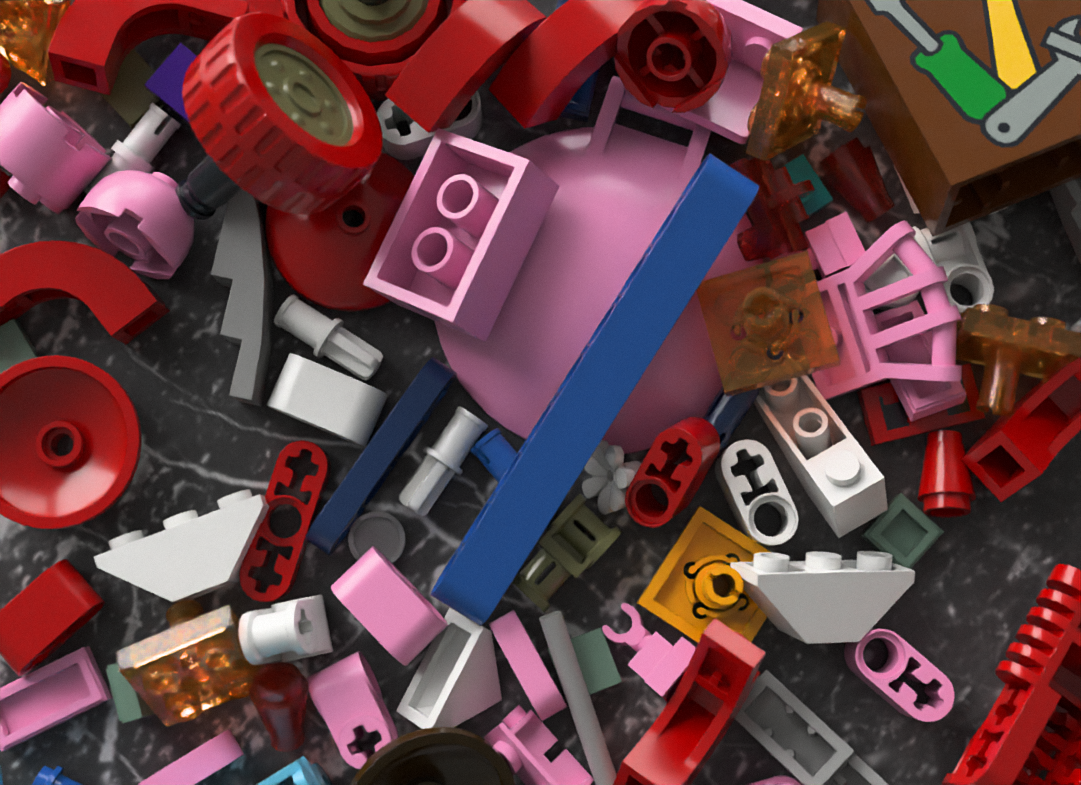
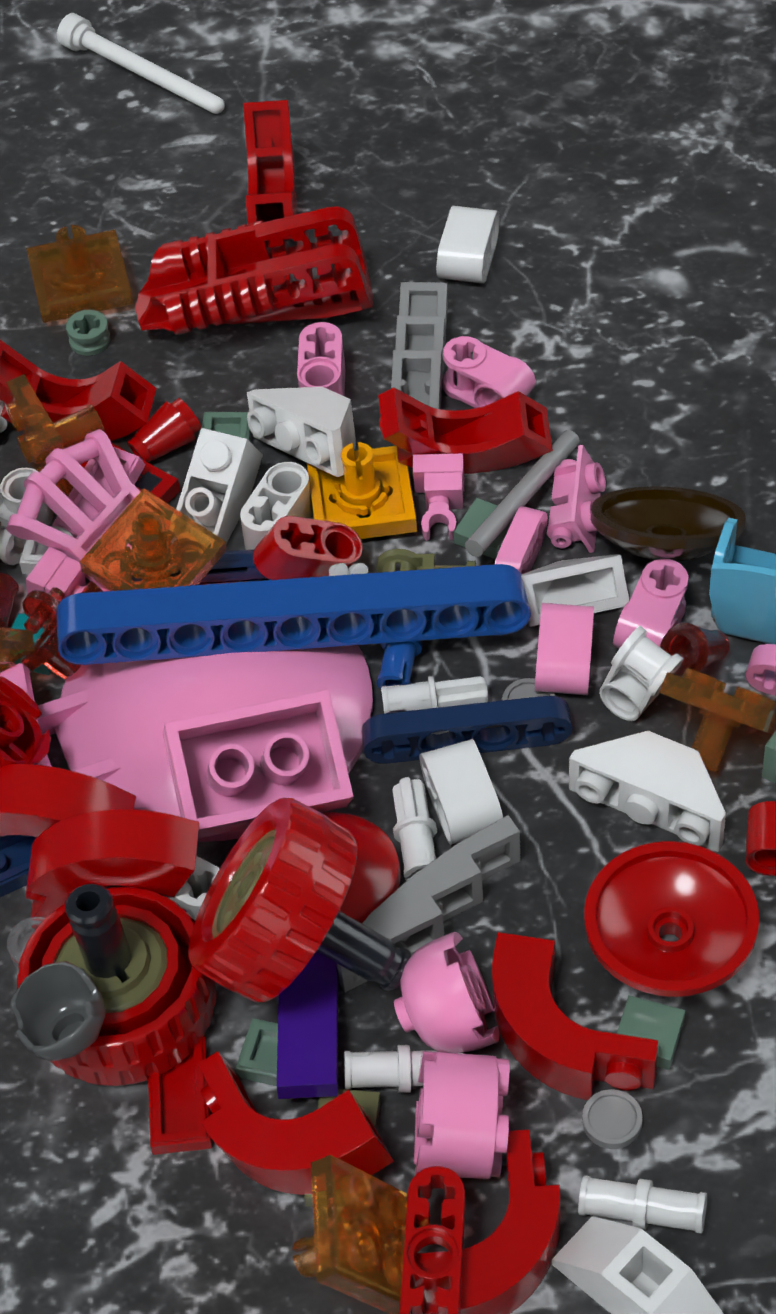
camera: 125 degrees left, 30 degrees down
red beam [239,440,331,602] -> none

